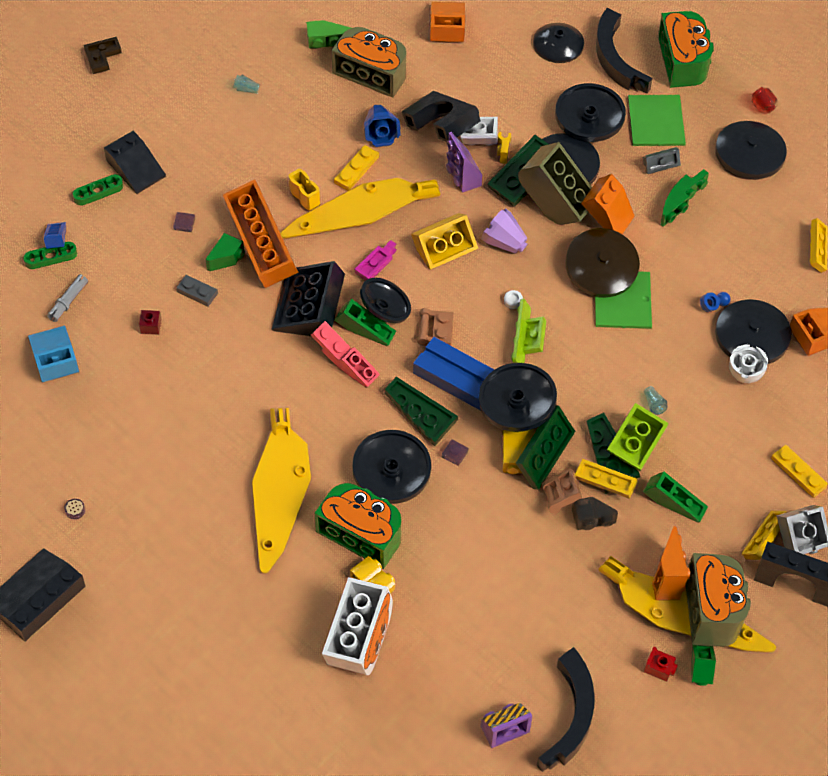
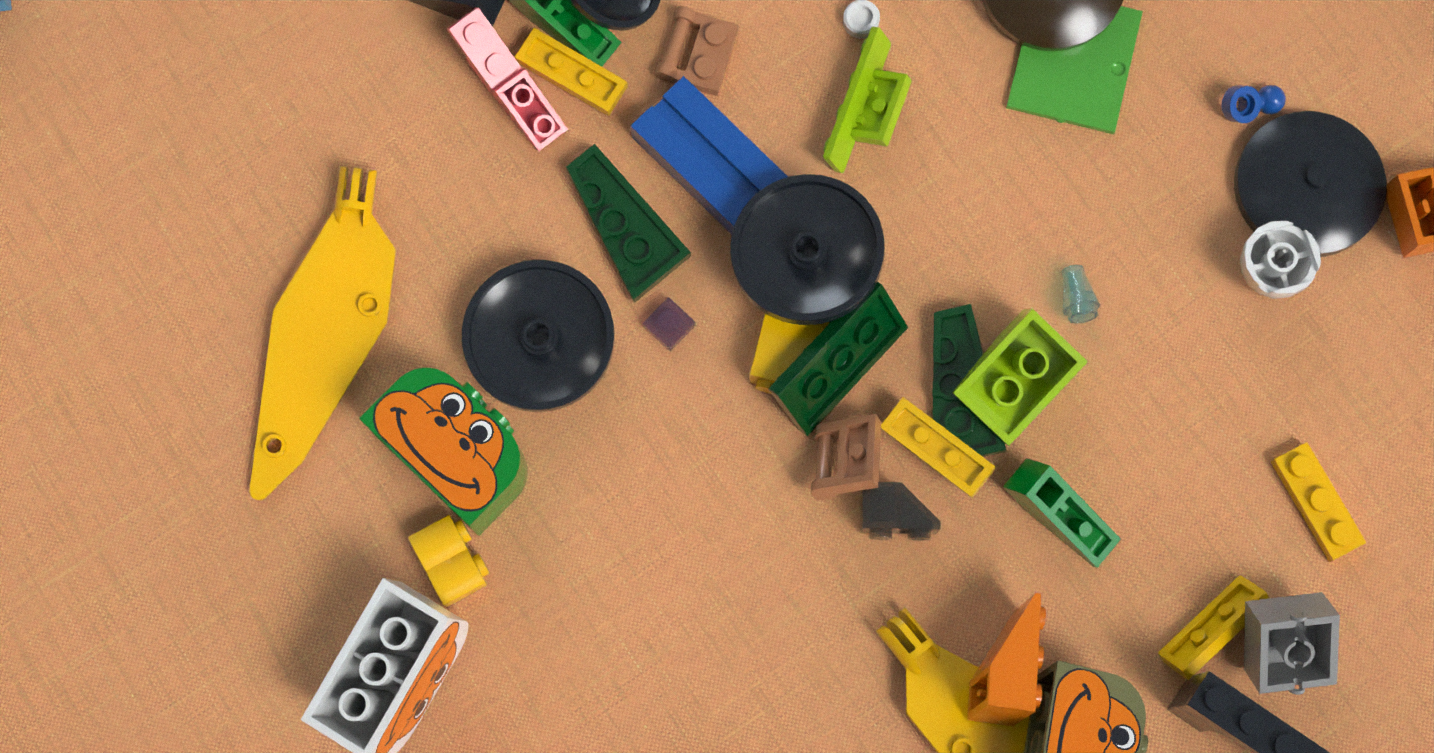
camera: 15 degrees right, 20 degrees up
none -> yellow plate [515,28,628,116]

